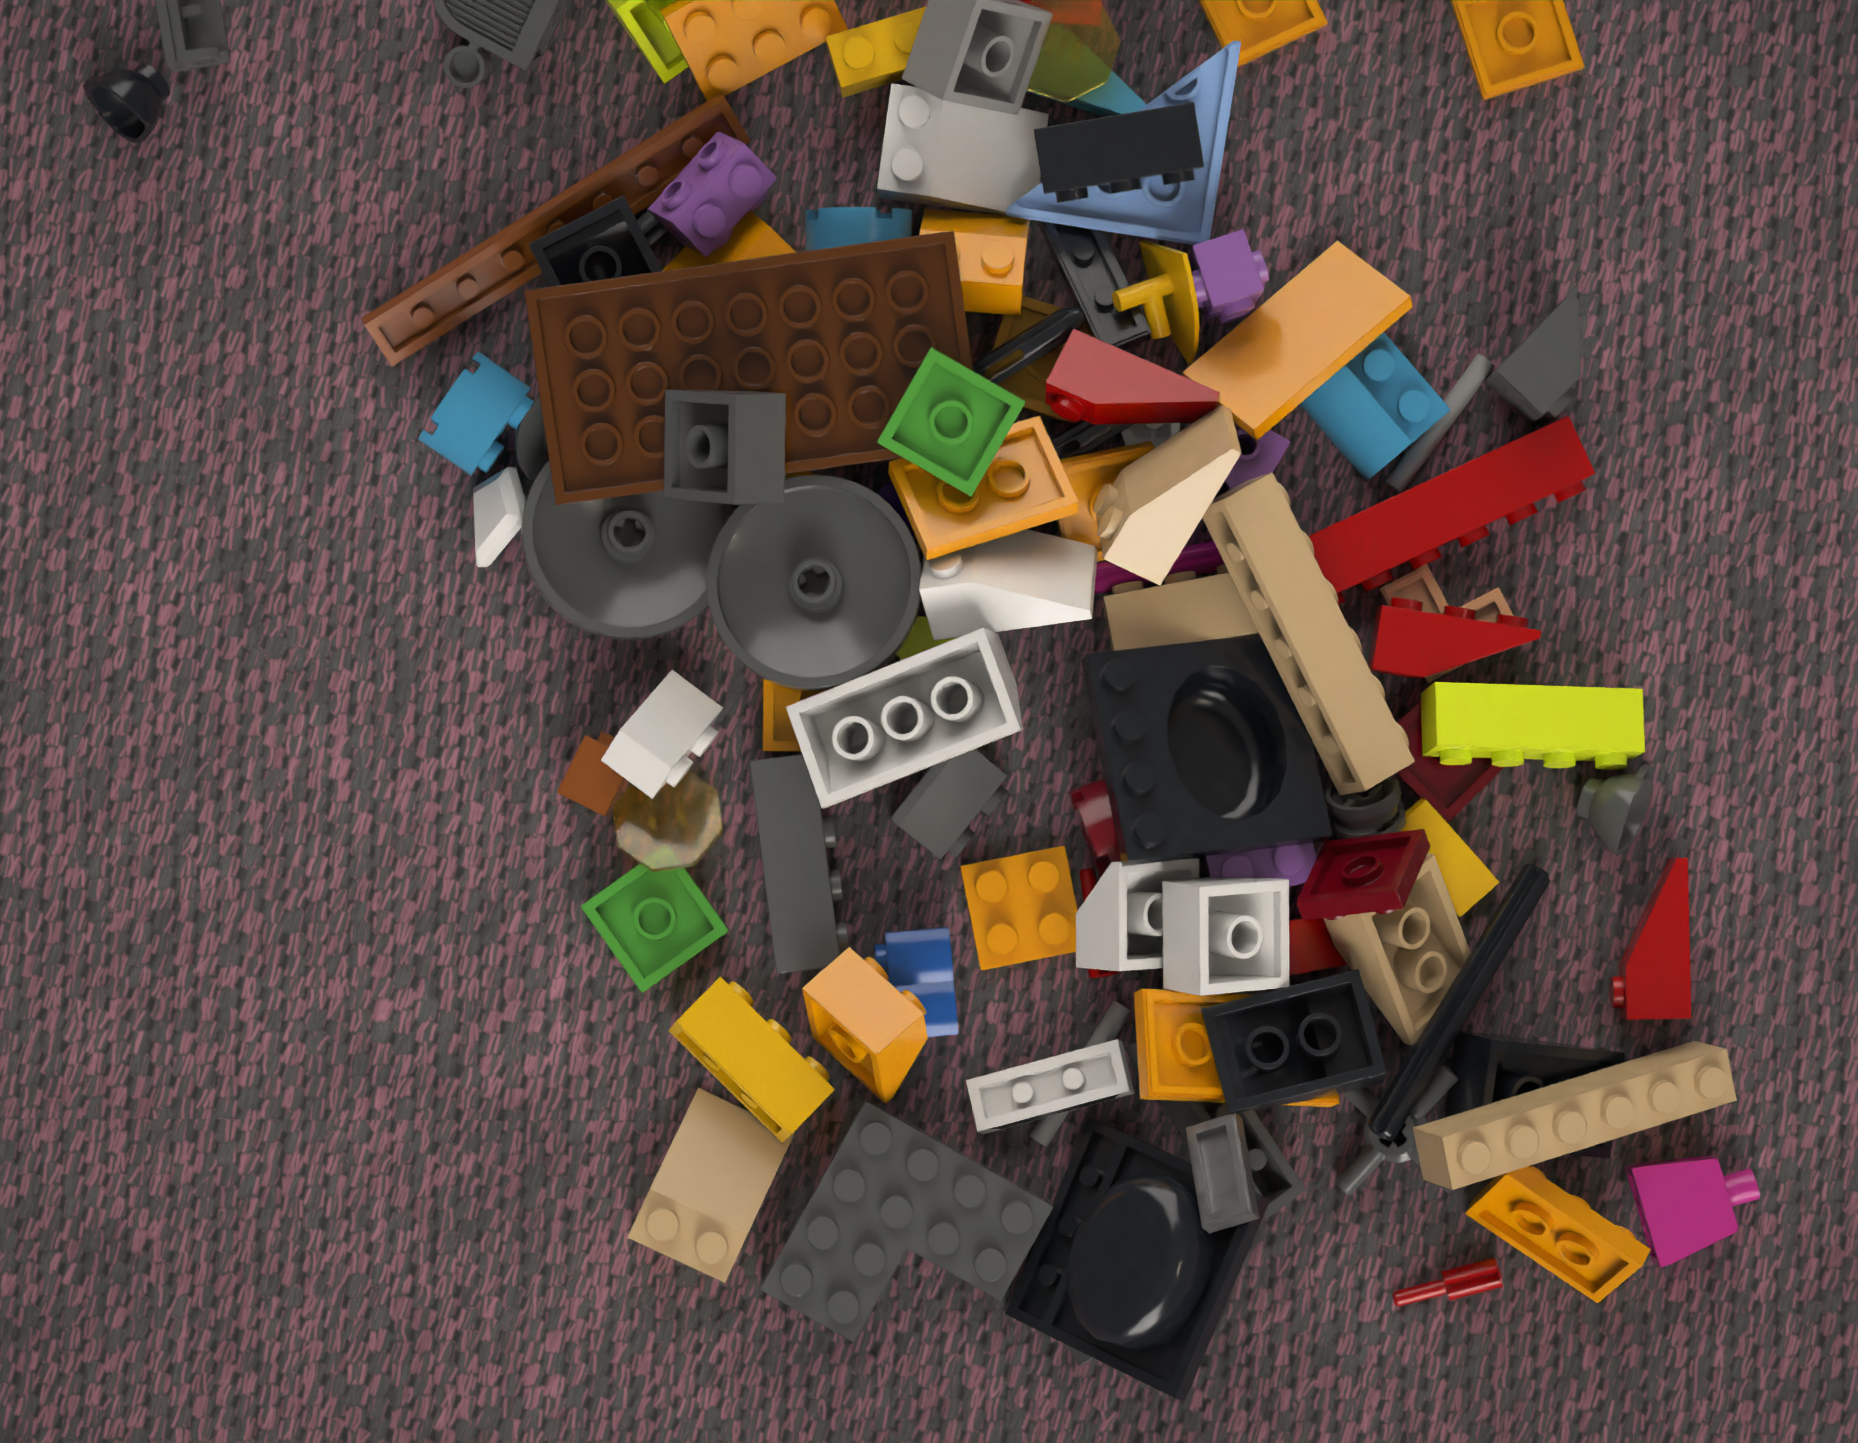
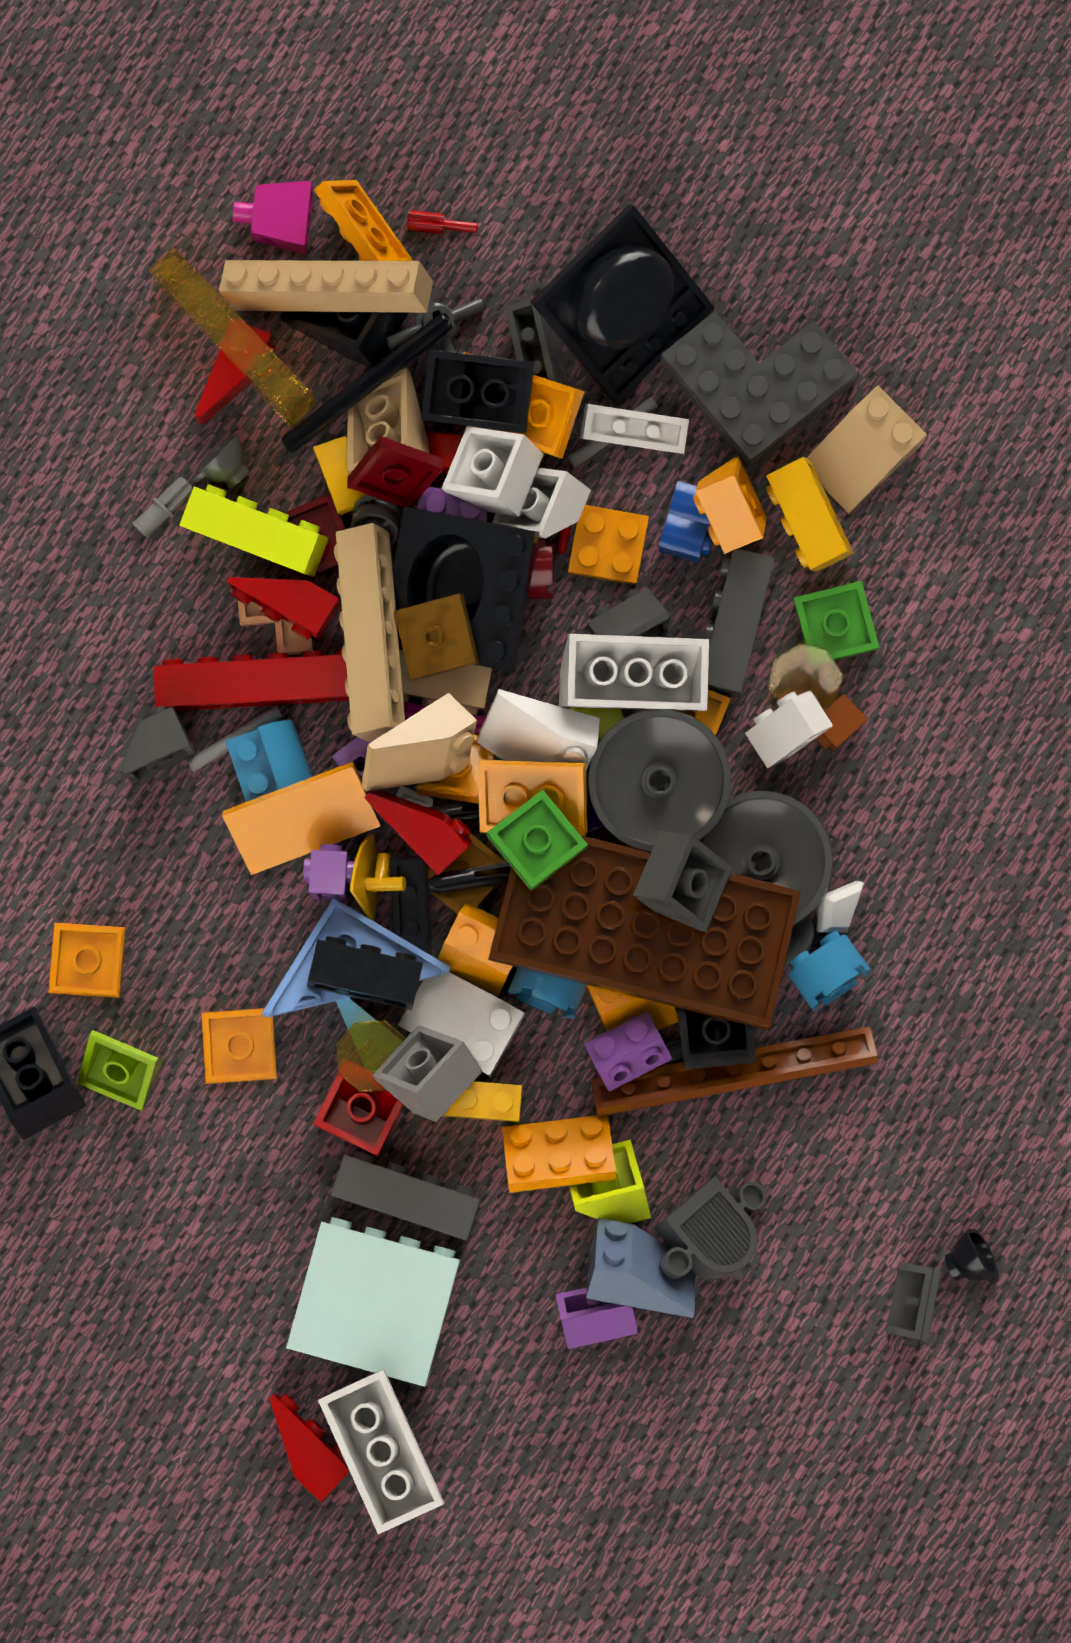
camera: 155 degrees left, 5 degrees down
flat silver tile [1186,1112,1259,1233] -> none
none -> light grey axle [132,477,193,539]
none -> clear yellow arch [148,248,316,427]
none -> pearl gold plate [394,593,479,680]

